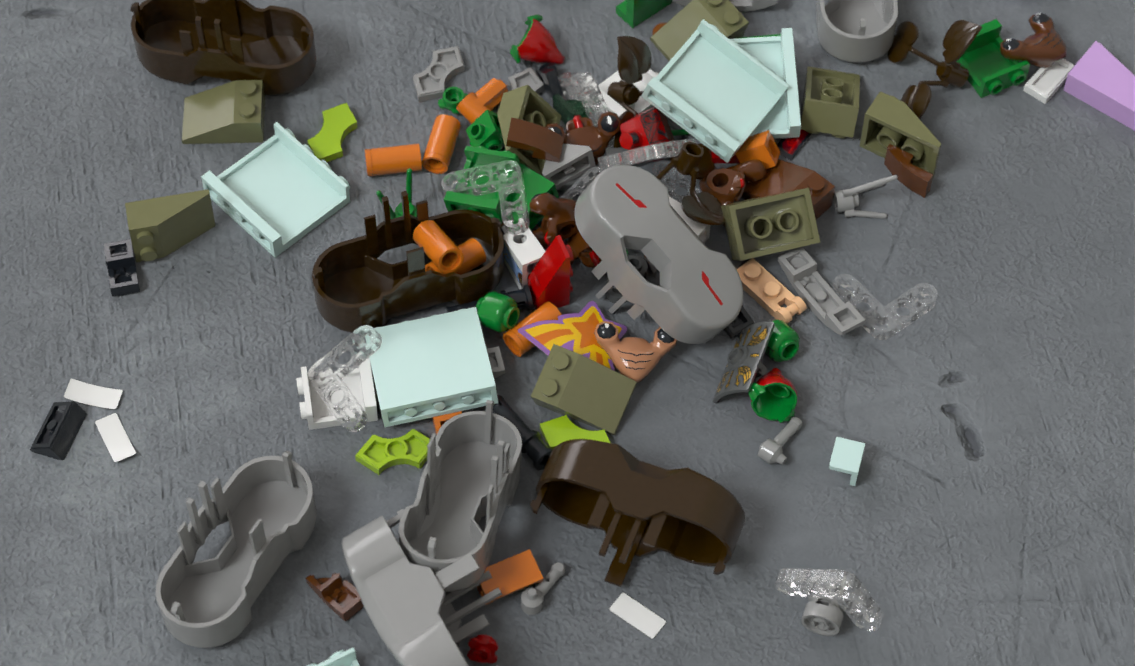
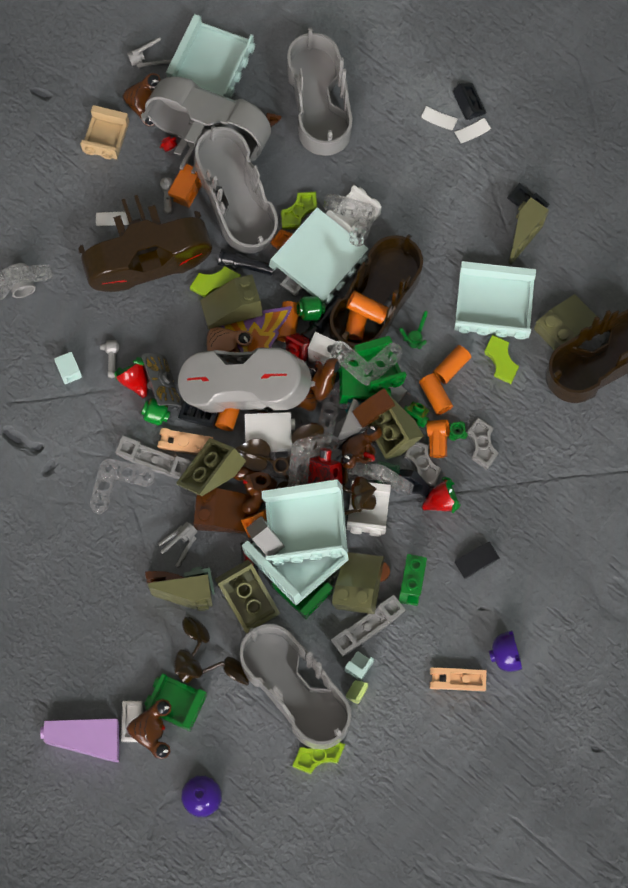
camera: 140 degrees right, 15 degrees up
none -> sand green bracket [184,567,215,595]
none -> light grey slope [246,516,285,556]

